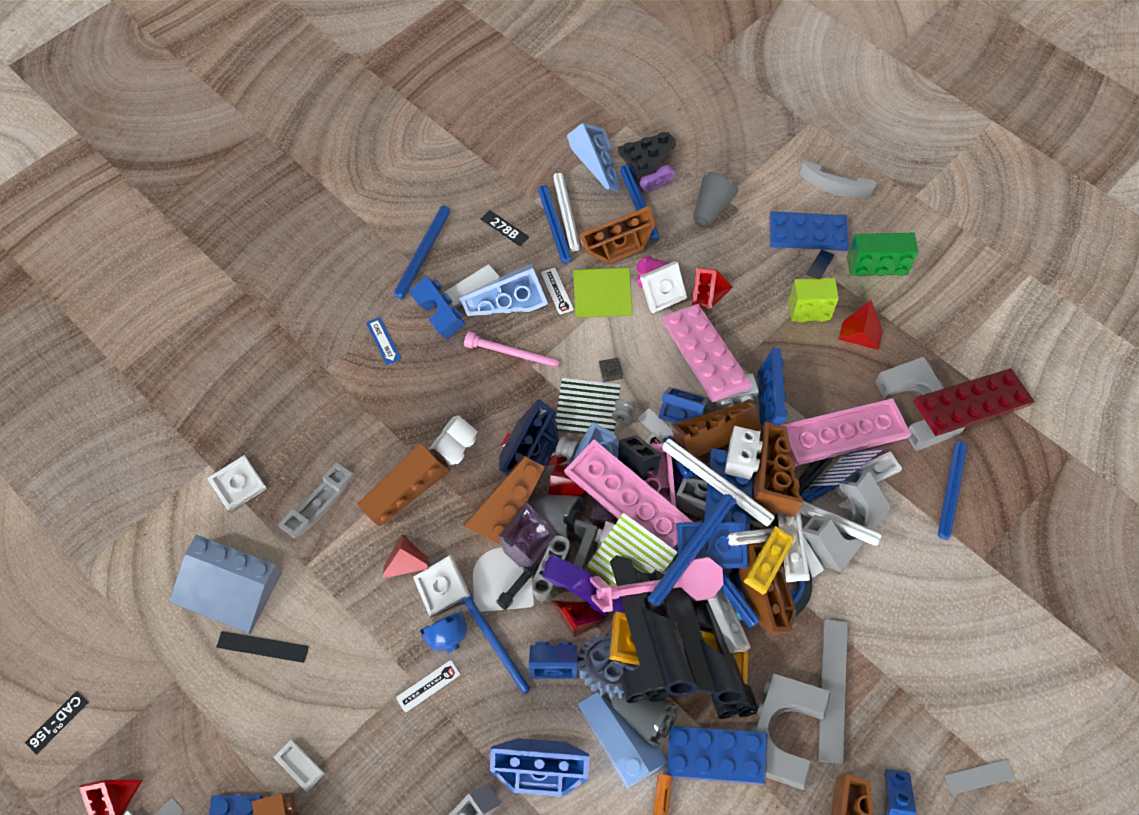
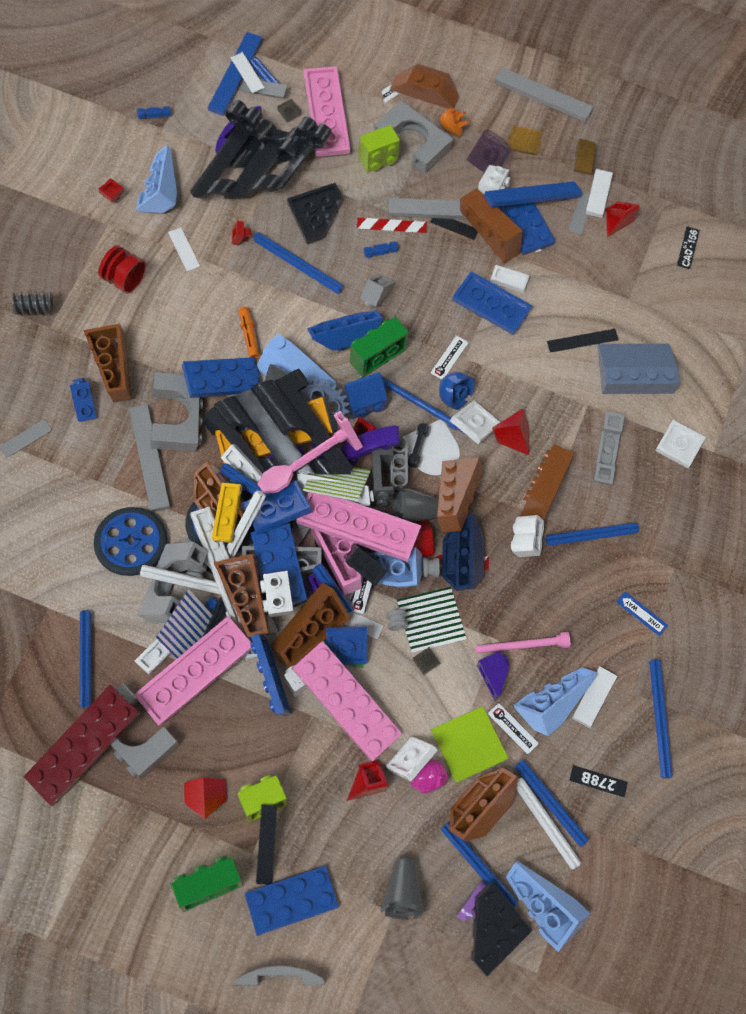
camera: 150 degrees right, 5 degrees up
blue arch [409,276,465,339] -> none
clear purple slope [498,503,557,567] -> none
blue axle [648,494,736,607] -> none
white axle [662,439,775,526] -> none
none -> wedge [93,507,168,576]
none -> green brick [350,316,409,378]
none -> blue plate [452,271,532,335]
none -> dark purple slope [477,651,510,701]
none -> blue axle [546,522,639,546]

